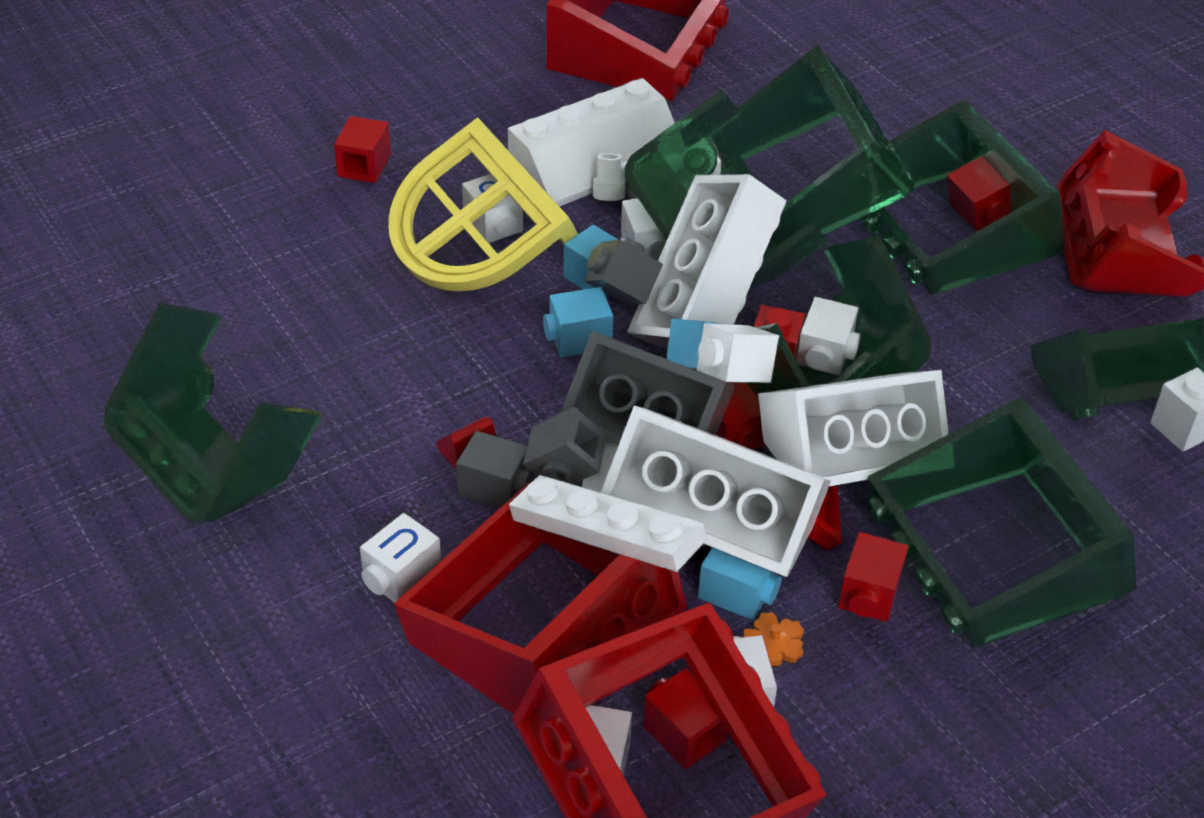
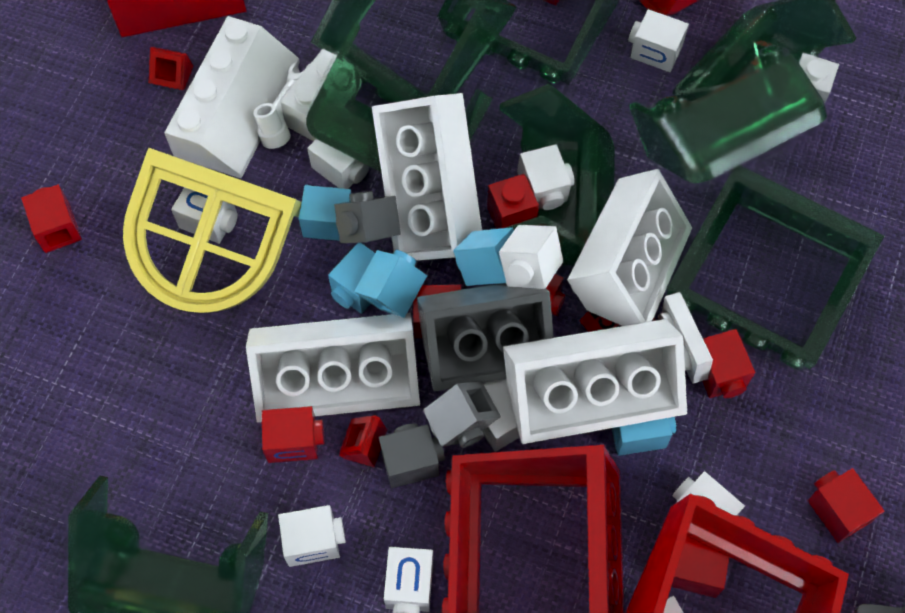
camera: 35 degrees left, 20 degrees up
white plate [509,475,707,572] -> none
orange plant [742,612,804,666] -> none
none -> red slope [148,47,194,90]
none -> white slope [246,312,420,422]
none -> red brick [262,406,325,463]
none -> white brick [278,505,346,567]
none -> medium azure brick [354,250,427,318]
none -> white brick [628,9,689,73]
none -> clear green windscreen [629,40,828,183]
none -> white plate [658,292,713,384]
none -> red brick [807,468,885,543]

